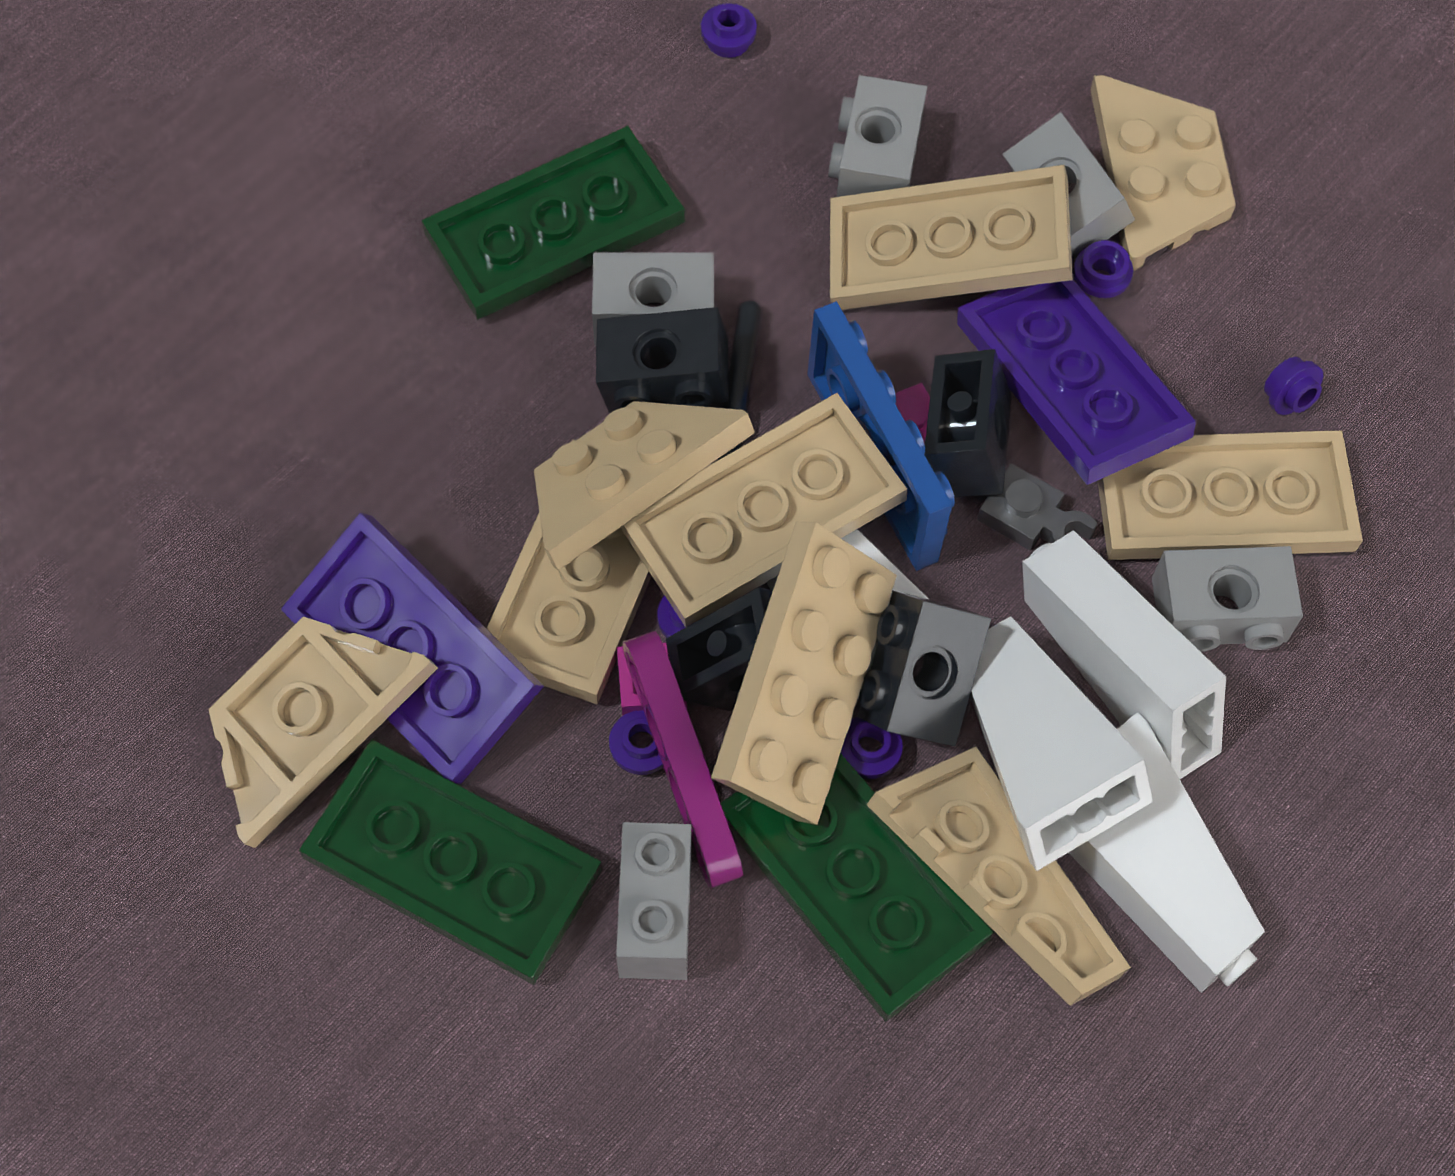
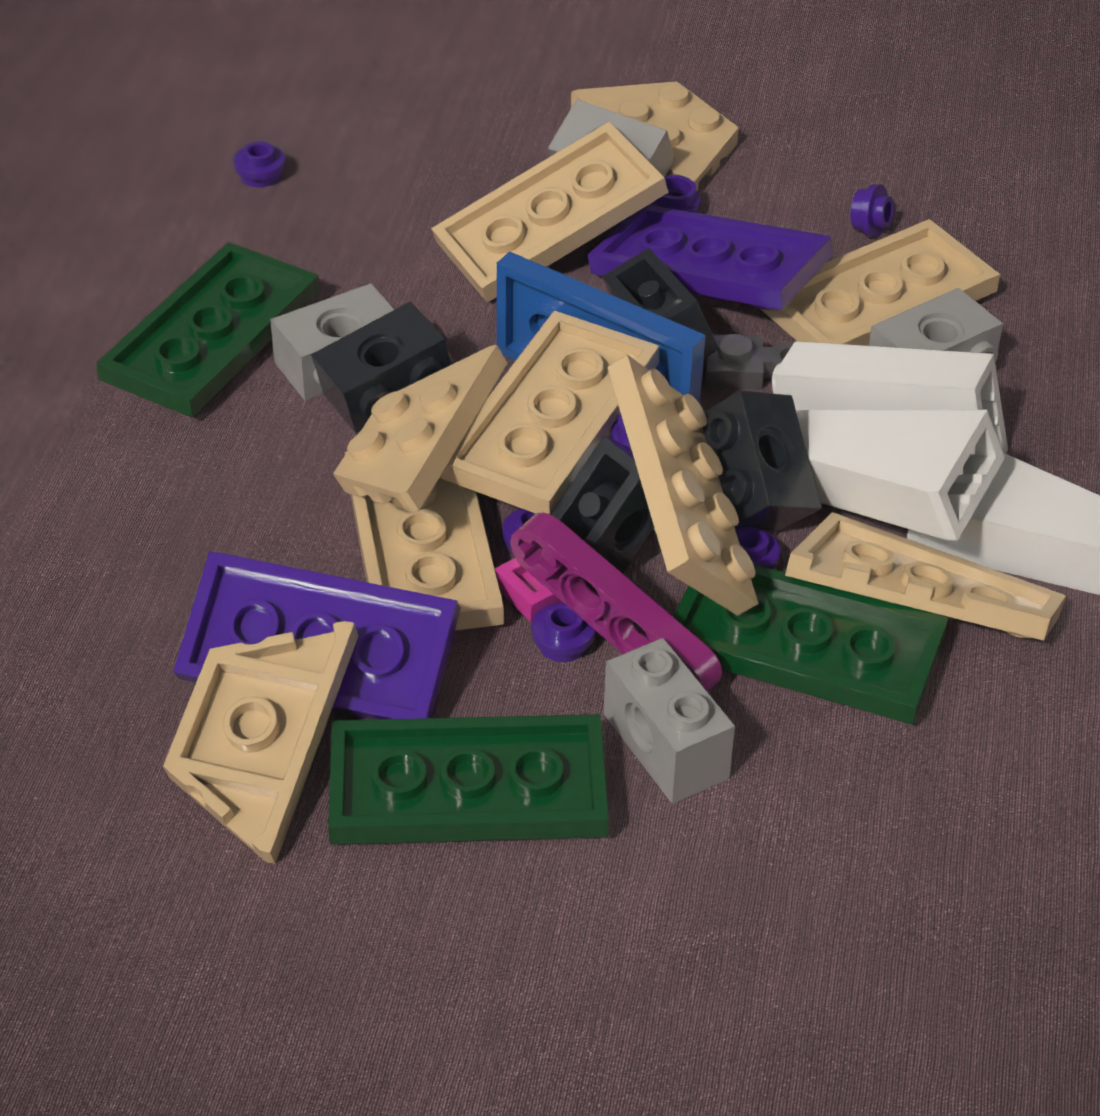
camera: 30 degrees left, 20 degrees down
light grey brick [828,75,927,197] -> none

